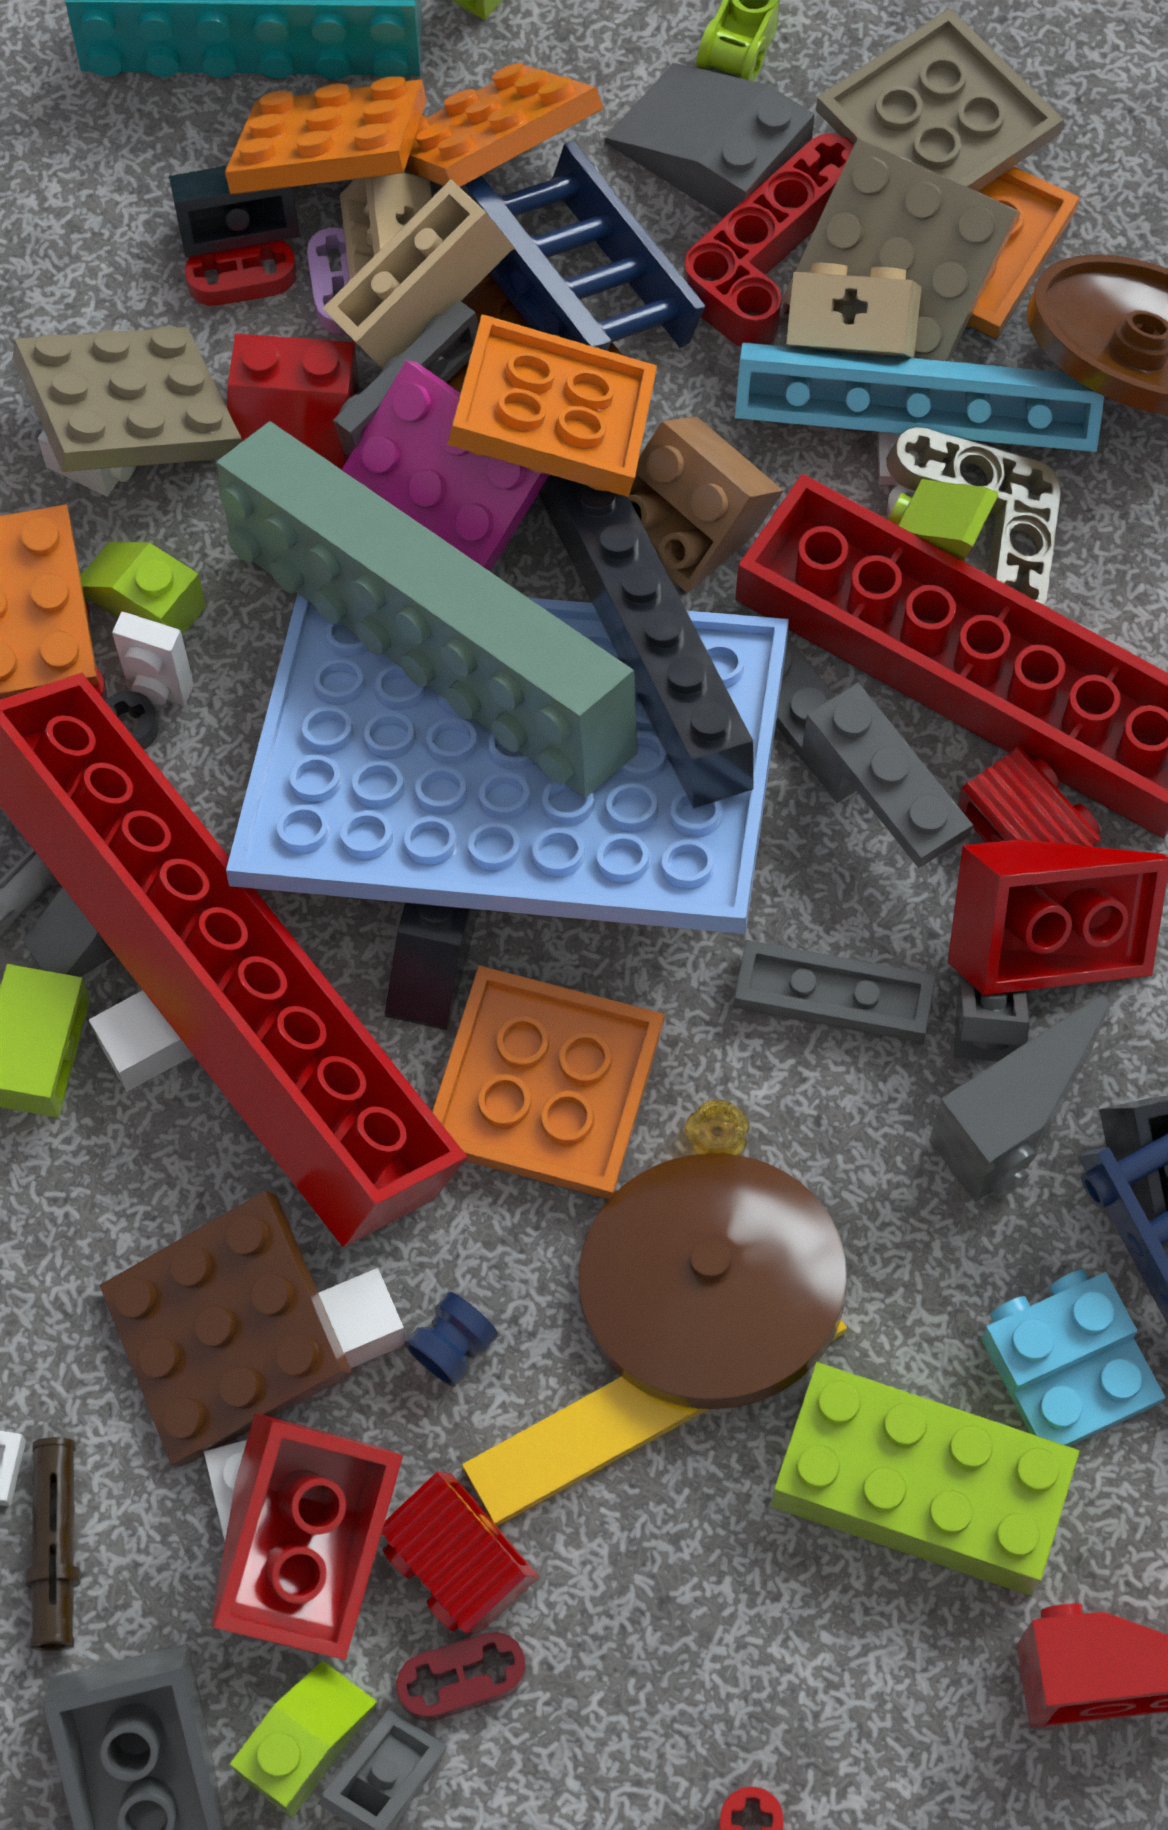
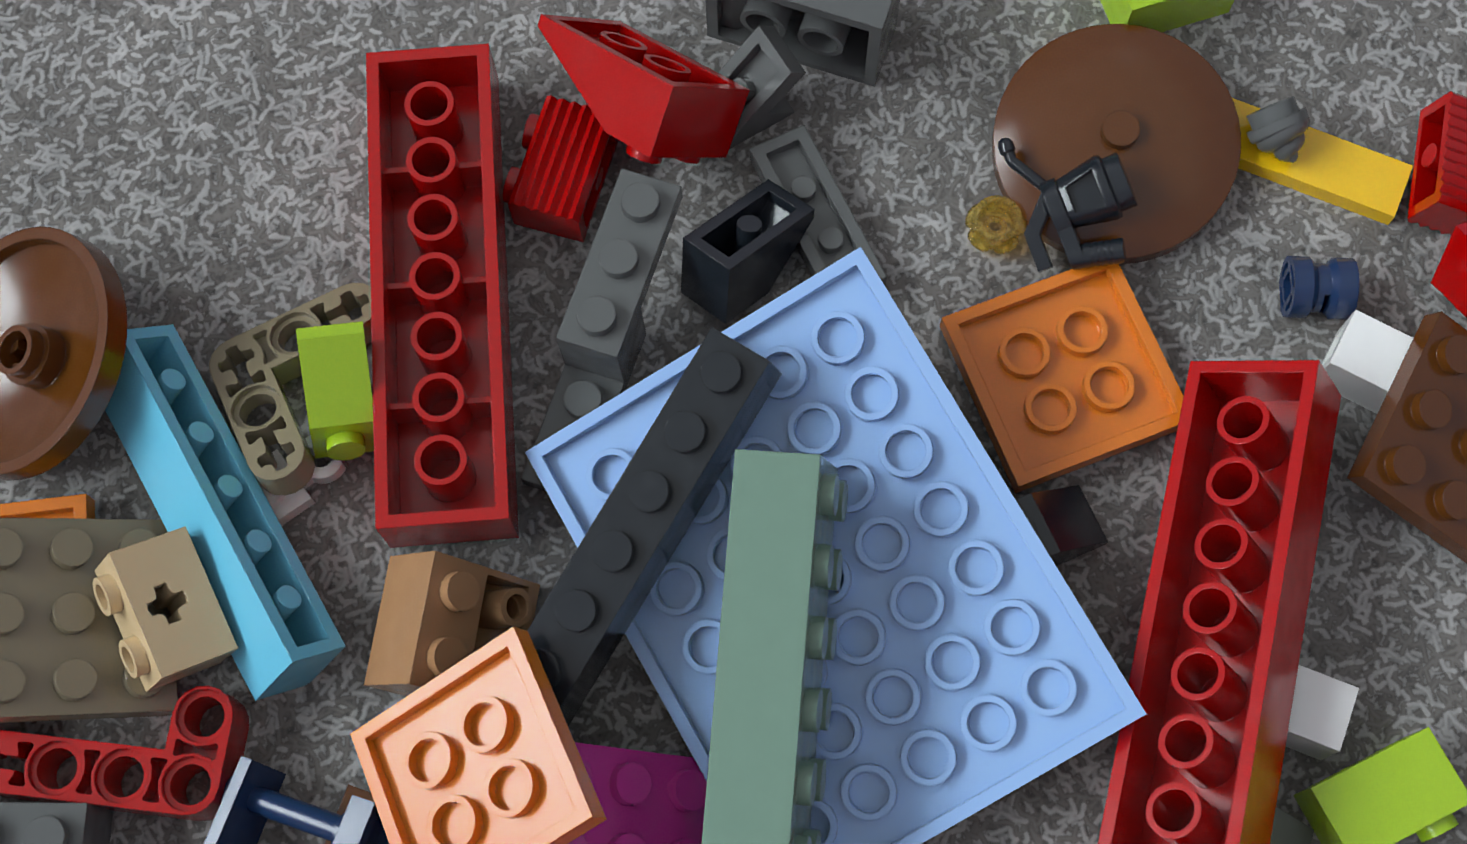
camera: 125 degrees left, 5 degrees up
none -> black slope [681,179,815,324]
none -> black piece [998,138,1138,273]
none -> dark grey plate [1246,96,1310,163]

